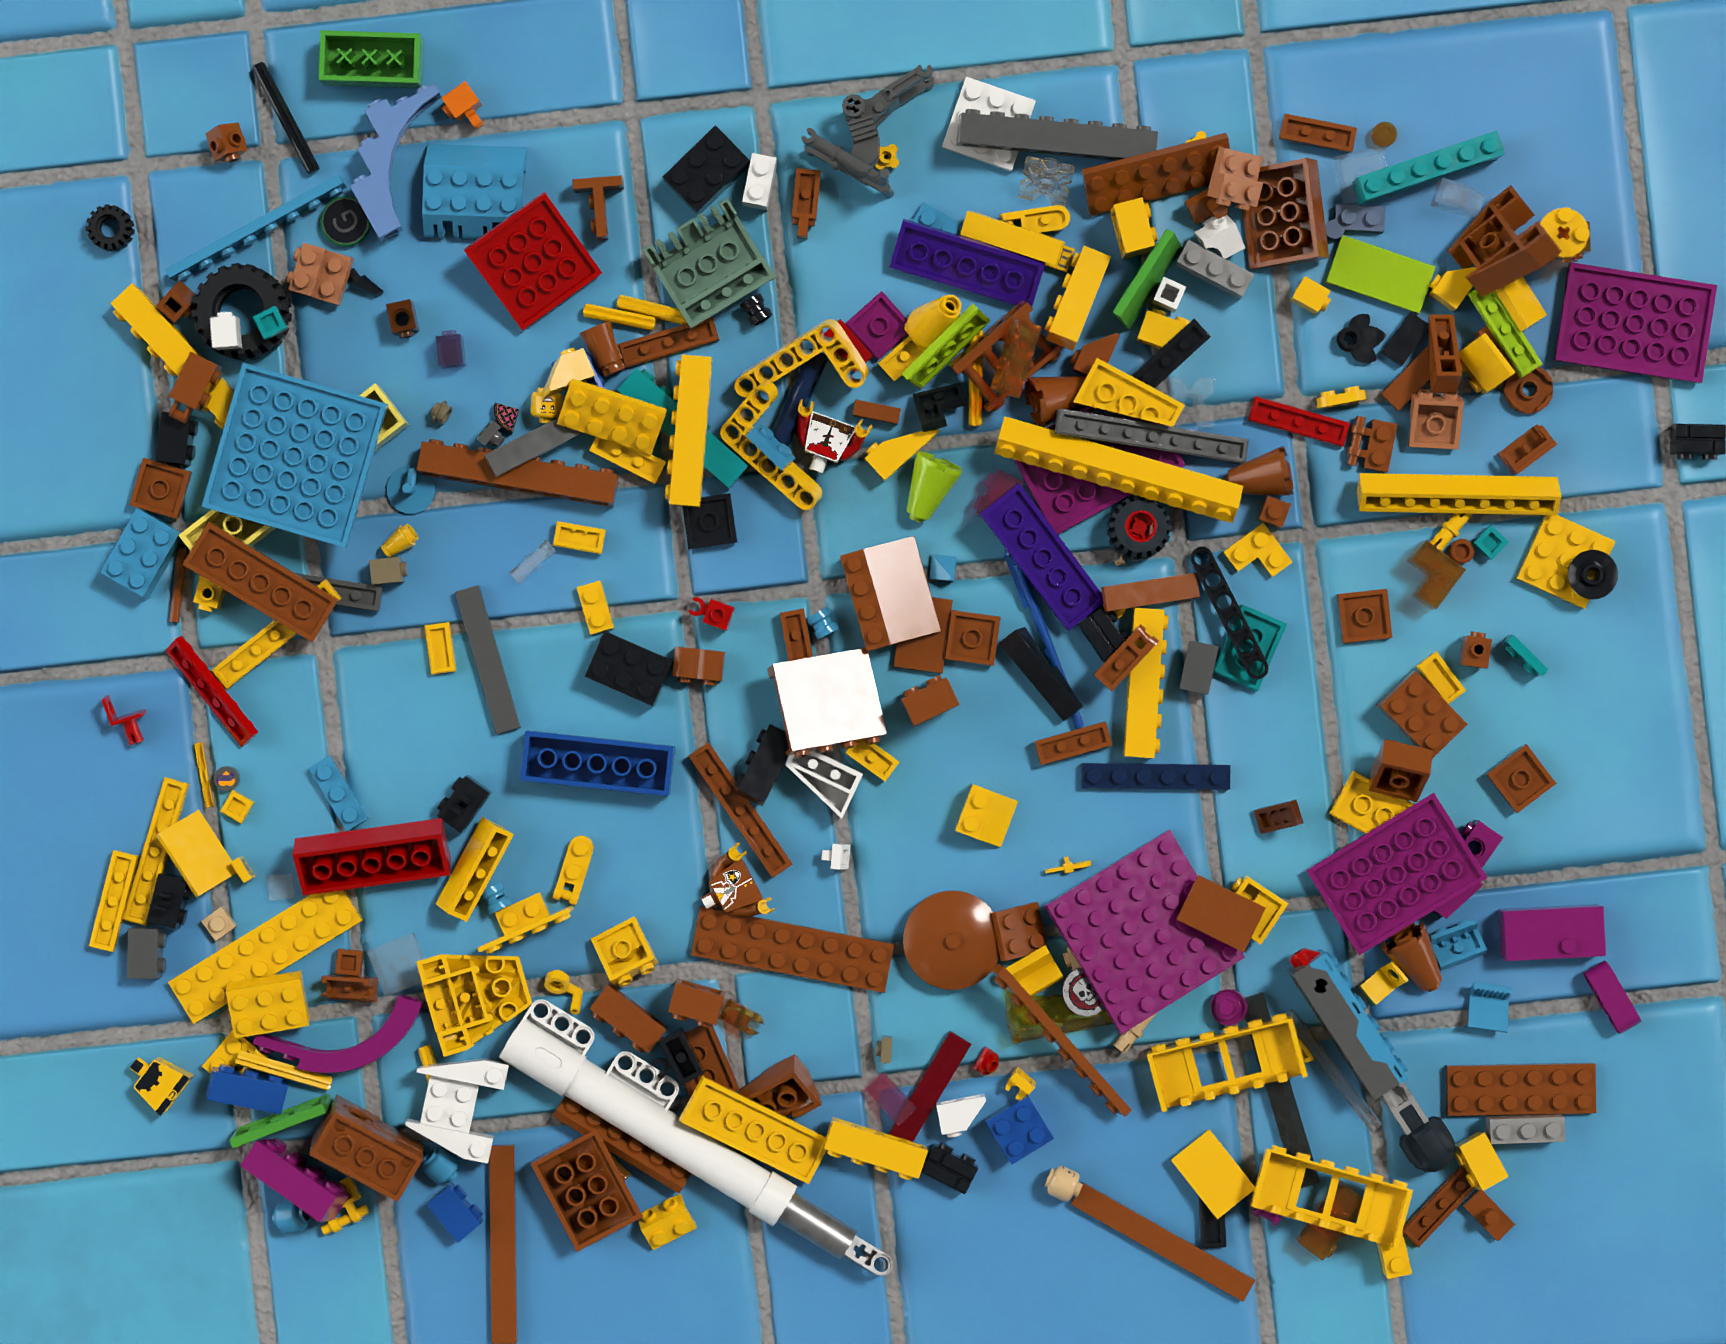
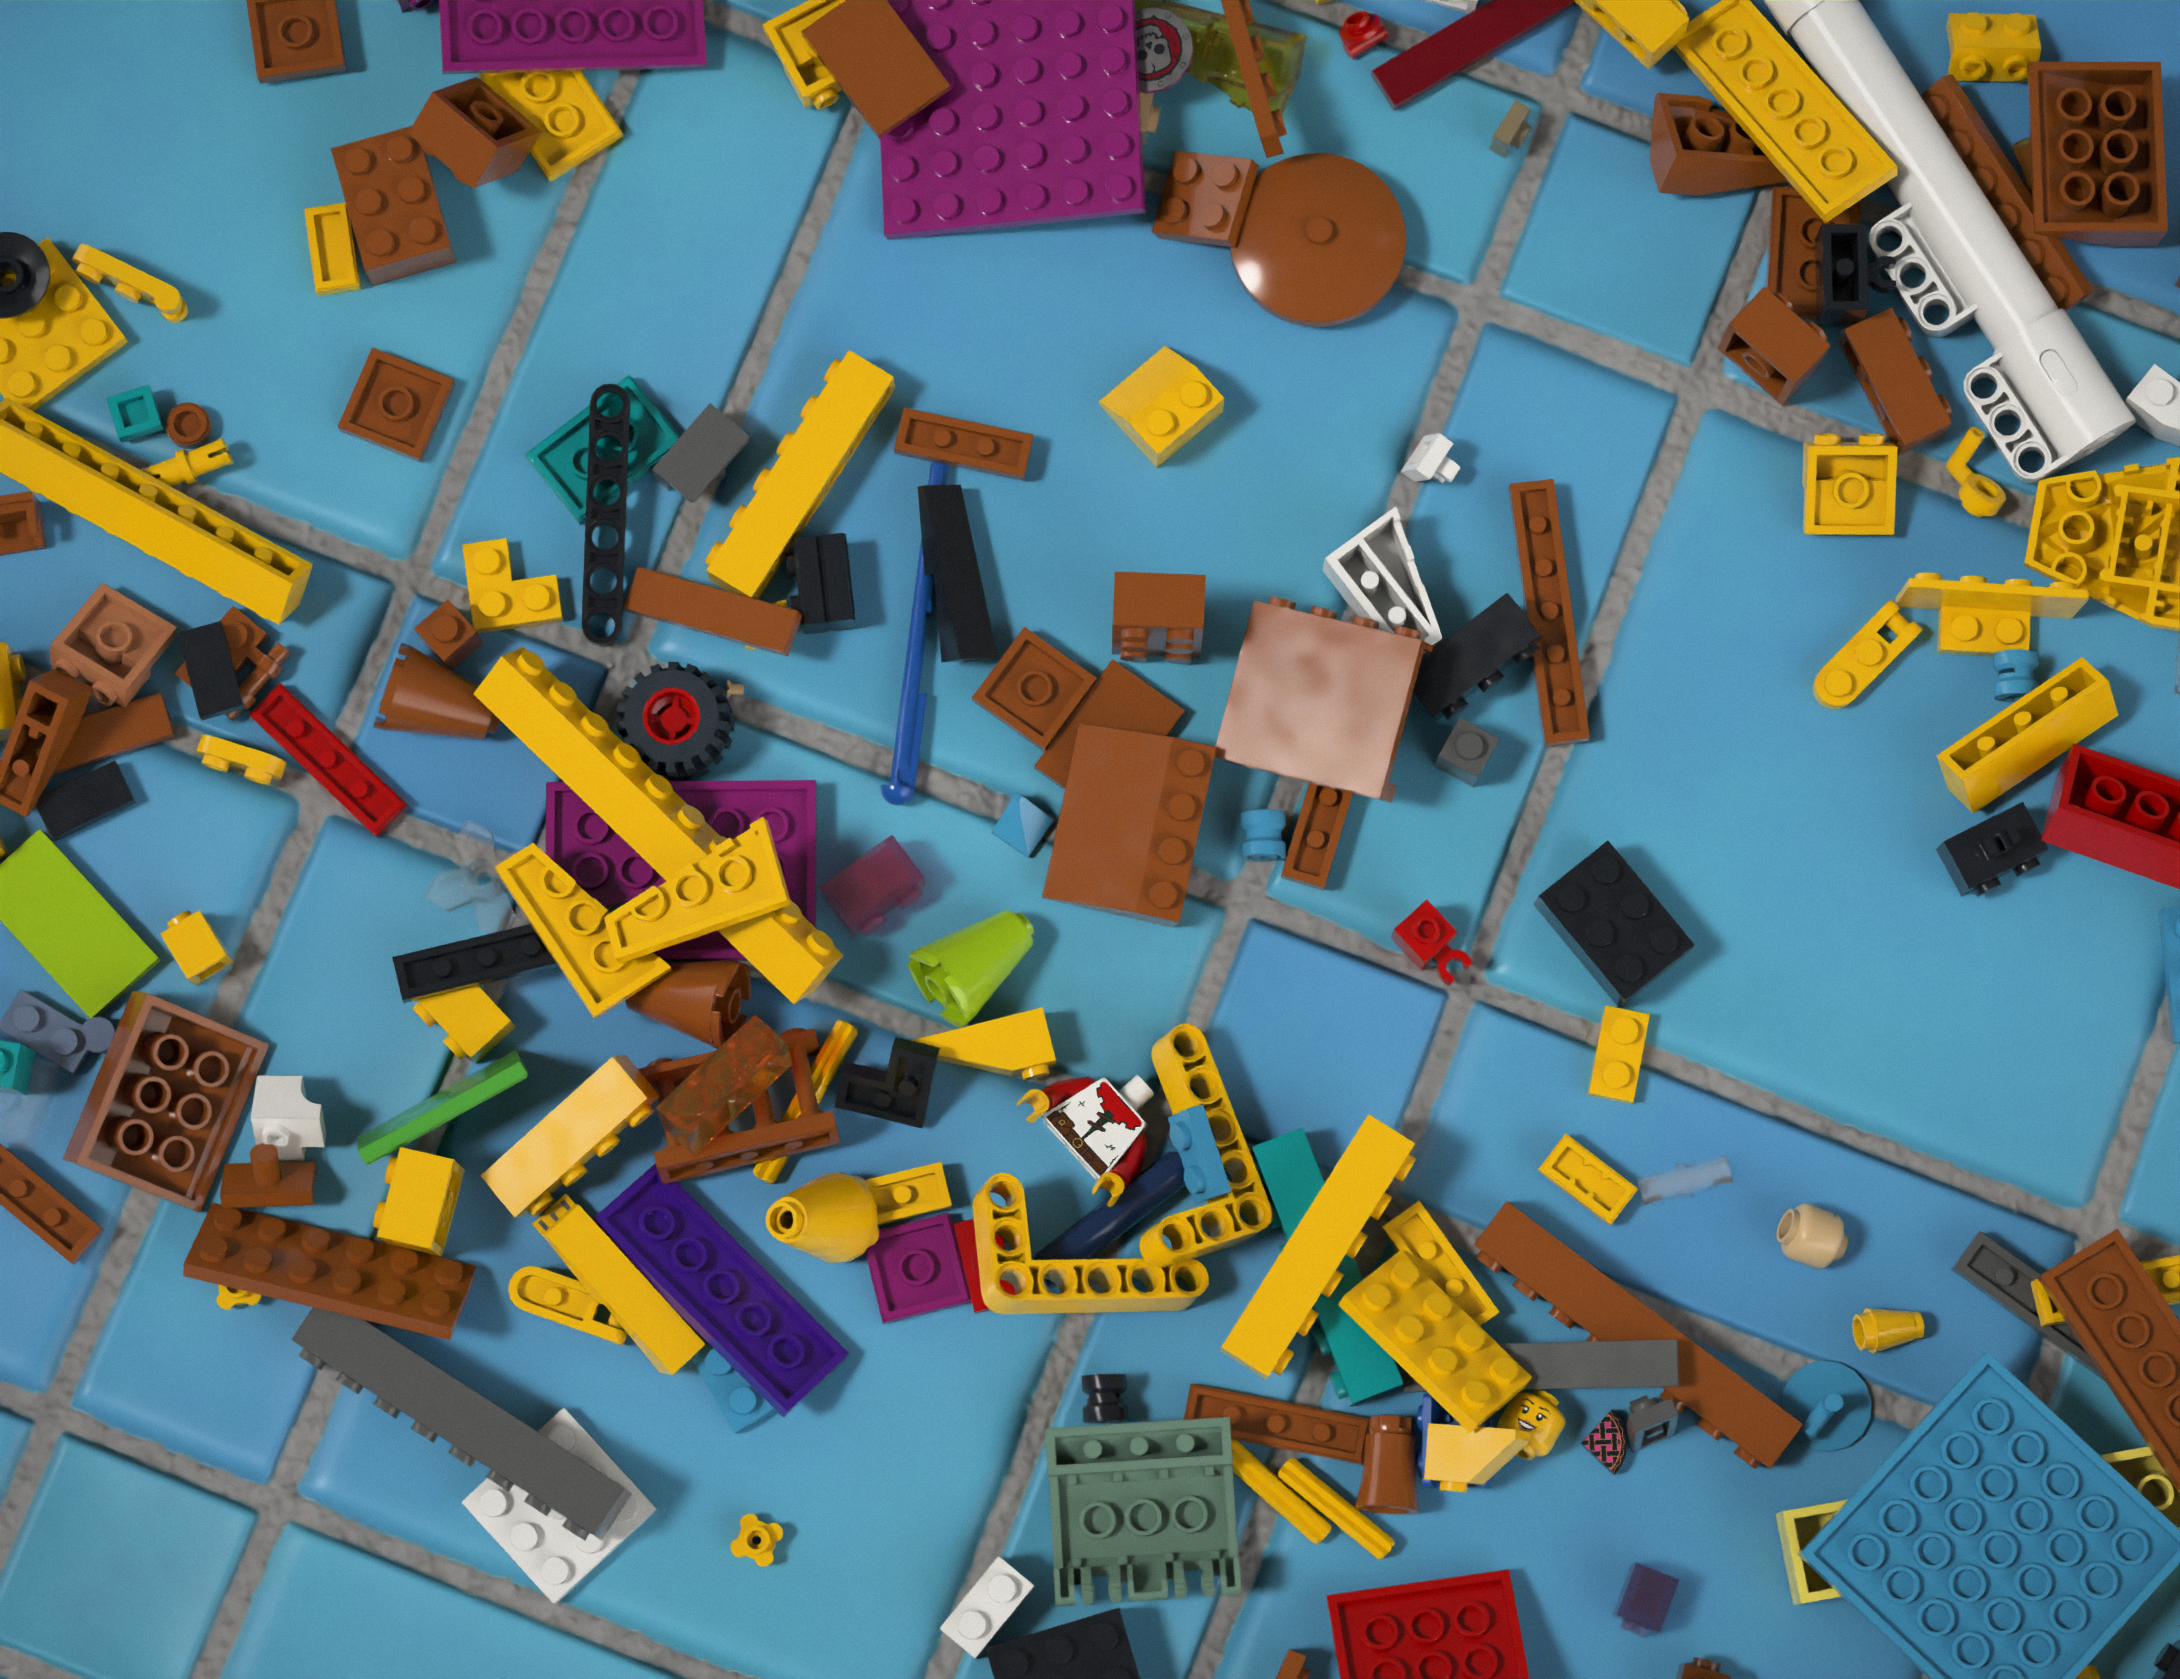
camera: 150 degrees left, 10 degrees down
dark tan brick [369,557,408,585] -> none
yellow tile [425,622,457,674] -> none
dark tan plate [431,401,453,424] -> none
dark grey tile [455,585,521,734] -> none
blue brick [520,730,676,796] -> none
dark orange brick [672,646,726,686] -> none
black plate [682,493,738,549] -> none
dark orange plate [691,906,894,993] -> none
dark orange torso [701,843,775,917] -> none
clear orange piece [719,998,764,1035] -> none
dark orange hinge [792,168,821,239] -> none
dark grey piece [801,65,934,198] -> none
yellow plate [845,742,899,781] -> none
dark orange piece [852,399,901,425] -> none
clear pink tile [865,1072,918,1126] -> none
lime tile [902,303,990,390] -> none
dark purple plate [979,483,1103,631] -> none
yellow panel [1006,945,1063,997] -> none
clear plant [1018,156,1075,207] -> none
yellow piece [1045,856,1091,874] -> none
dark grey tile [1054,408,1249,464] -> none
dark orange slope [1070,333,1120,376] -> none
dark blue plate [1081,763,1231,790] -> none
dark orange plate [1093,624,1159,692] -> none
white brick [1151,277,1186,313] -> none
light grey brick [1174,240,1254,300] -> none
nougat plate [1207,147,1263,210] -> none
reddish brown tile [1253,799,1304,834] -> none
black plate [1336,314,1386,363] -> none
clear orange brick [1407,540,1466,610] -> none
dark orange brick [1459,631,1492,669] -> none
teal plate [1502,635,1549,677] -> none
none -> yellow plate [72,244,188,323]
none -> black tile [177,621,246,720]
none -> yellow wing [604,817,792,963]
none -> dark grey brick [1435,717,1499,787]
none -> tan head [1776,1203,1848,1270]

